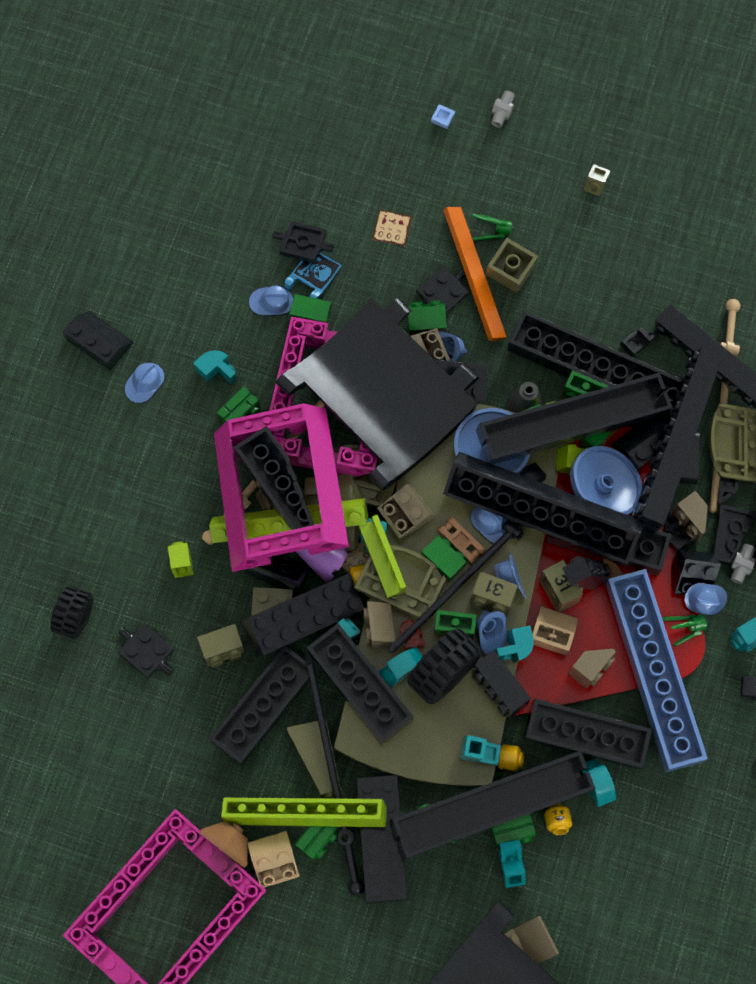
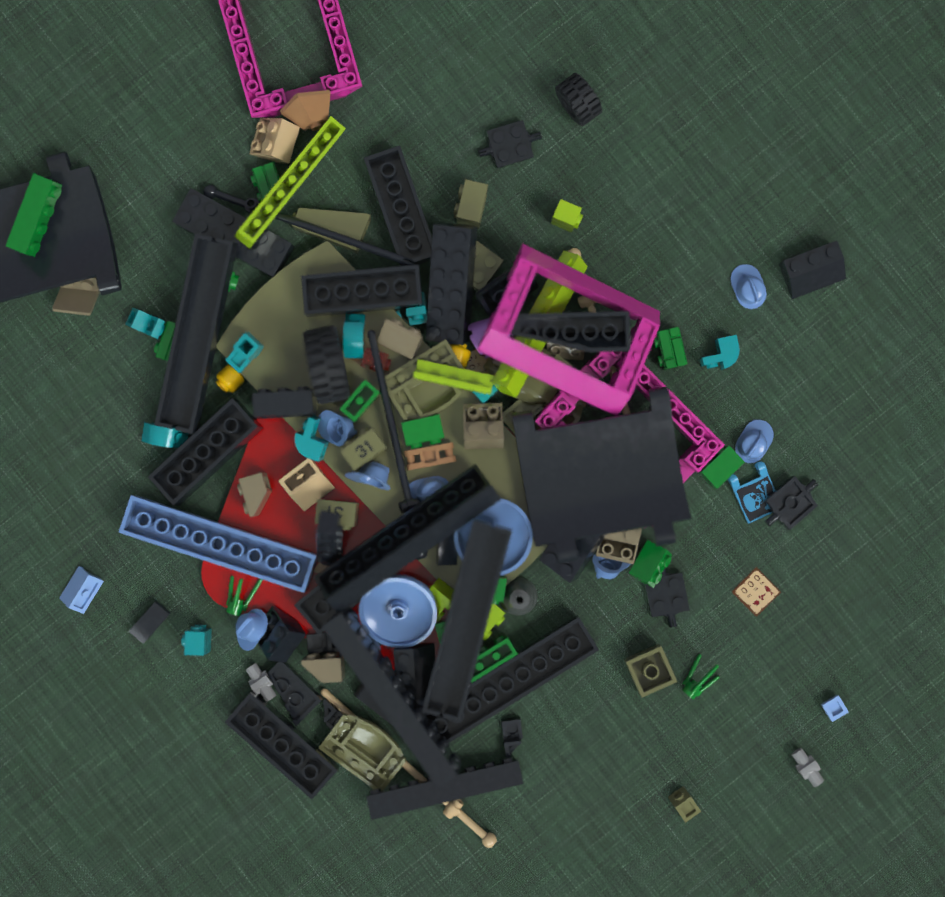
camera: 125 degrees right, 15 degrees up
orange tile [443,207,507,341] -> none
yellow head [544,803,572,835] -> none

